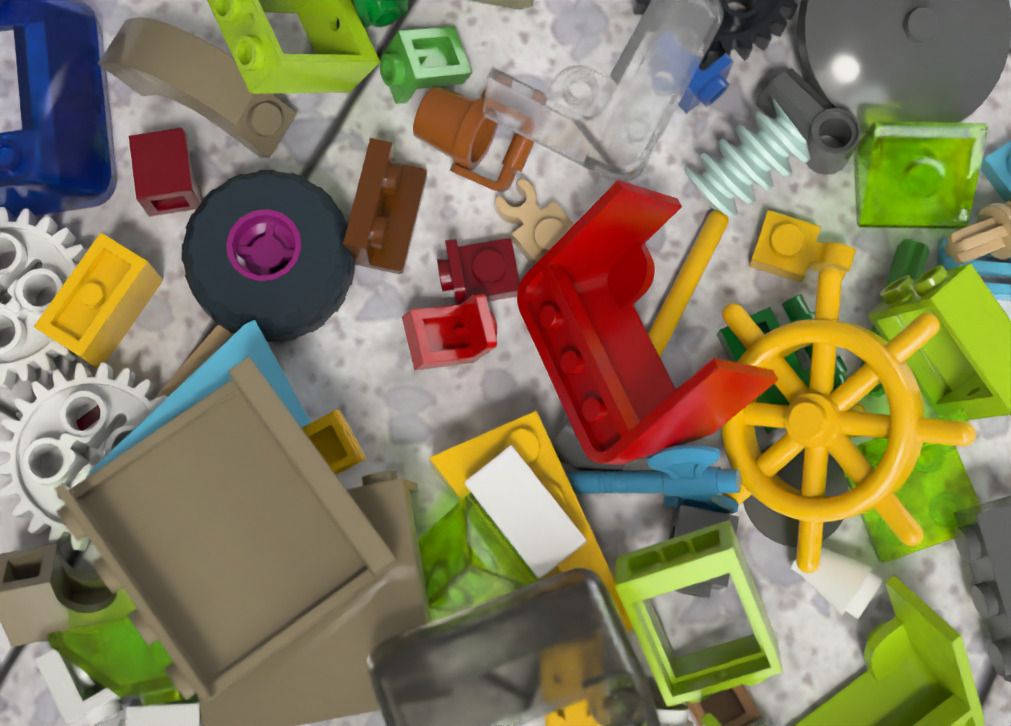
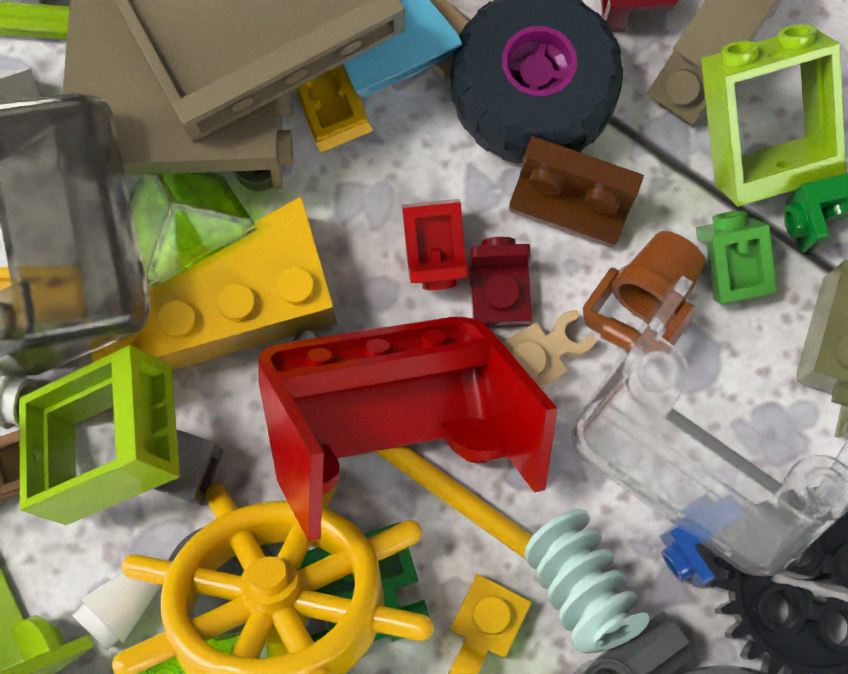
camera: 100 degrees right, 0 degrees up
white tile [464,445,588,579] -> none
dark azure piece [567,445,741,514] -> none

